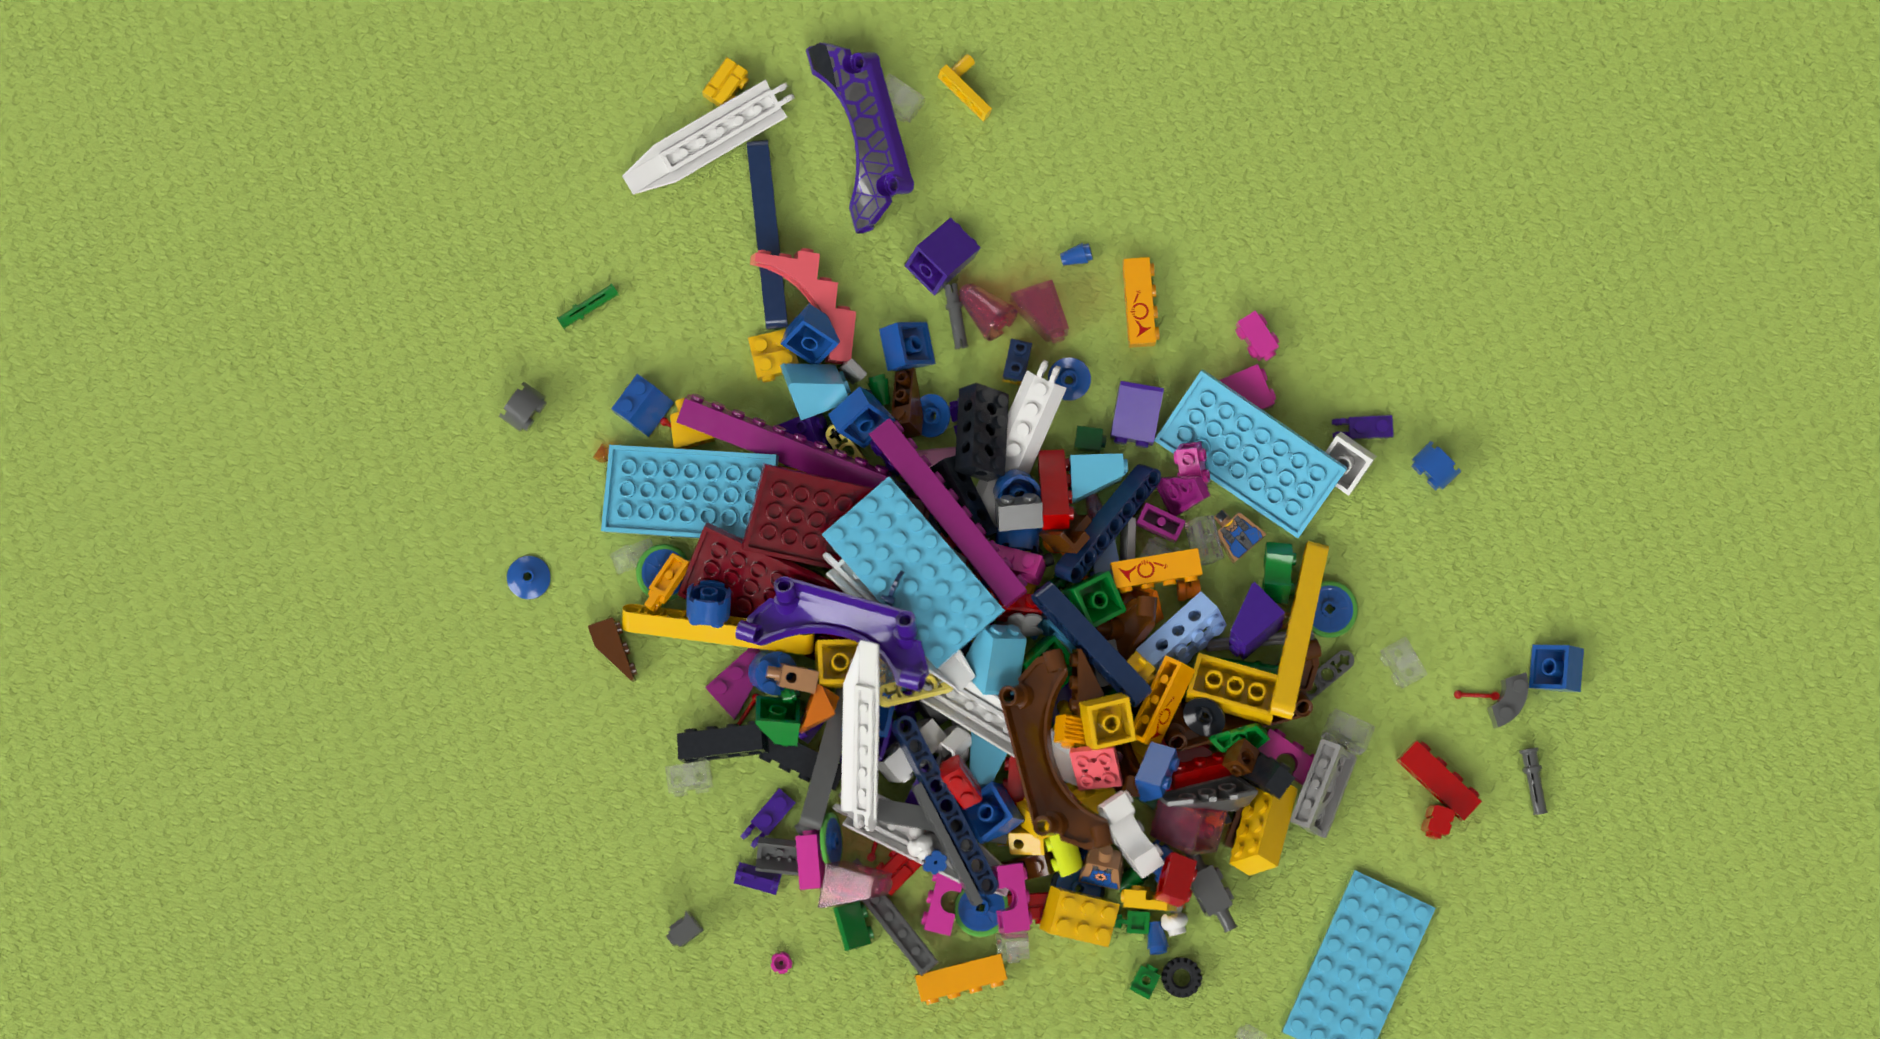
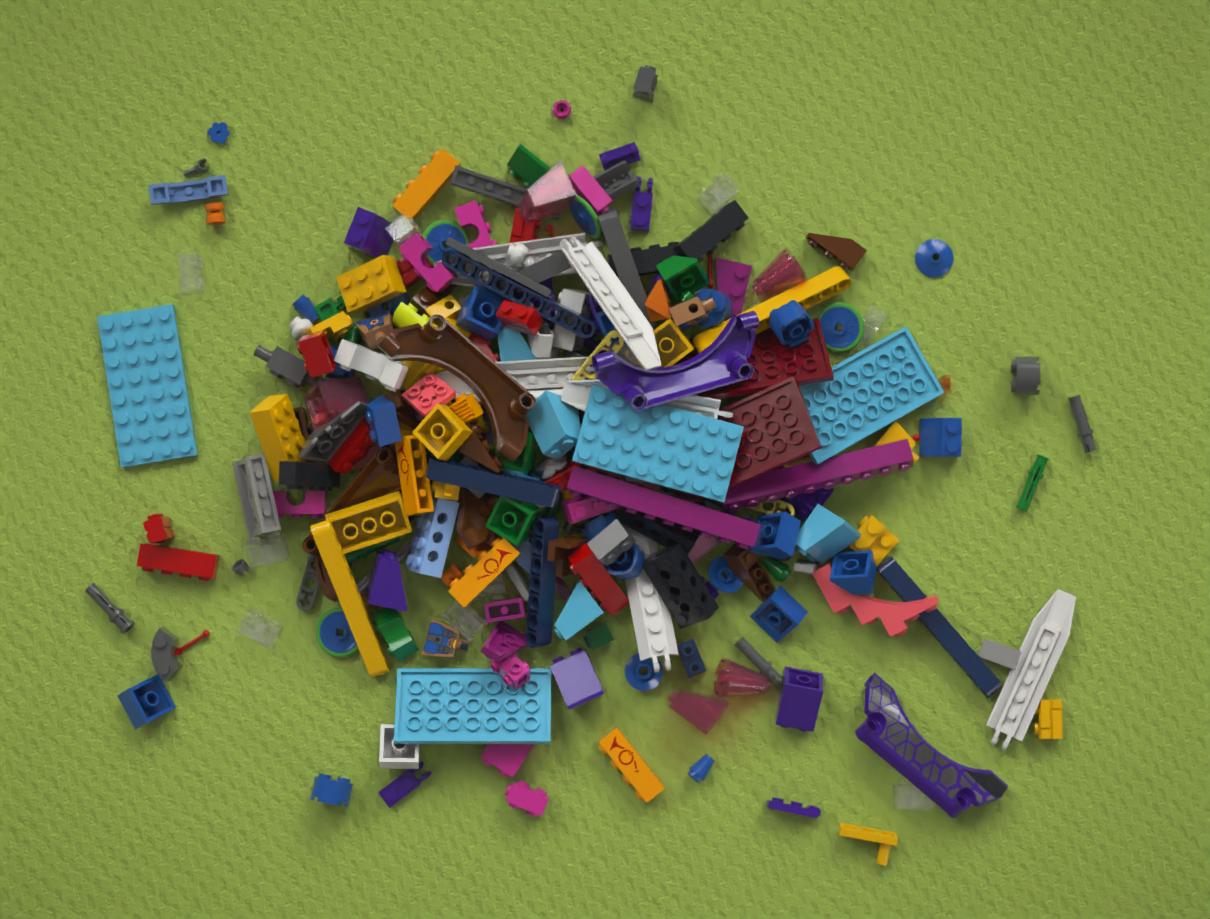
camera: 150 degrees right, 5 degrees up
light orange hinge [644,553,690,613] -> none
dark blue piece [881,570,904,607] -> none
blue plant [923,850,947,875] -> none
green brick [1128,964,1161,999] -> none
black tyre [1161,957,1202,998] -> none
black dish [1183,697,1226,737] -> none
green slope [1209,723,1270,753] -> none
reddish brown brick [1222,738,1260,777] -> none
none -> dark grey hinge [232,559,249,576]
none -> dark purple slope [344,207,399,259]
none -> clear pink cone [752,248,807,297]
none -> dark purple hinge [766,797,821,818]
none -> light grey tile [978,638,1022,670]
none -> dark grey pin [1068,395,1097,453]

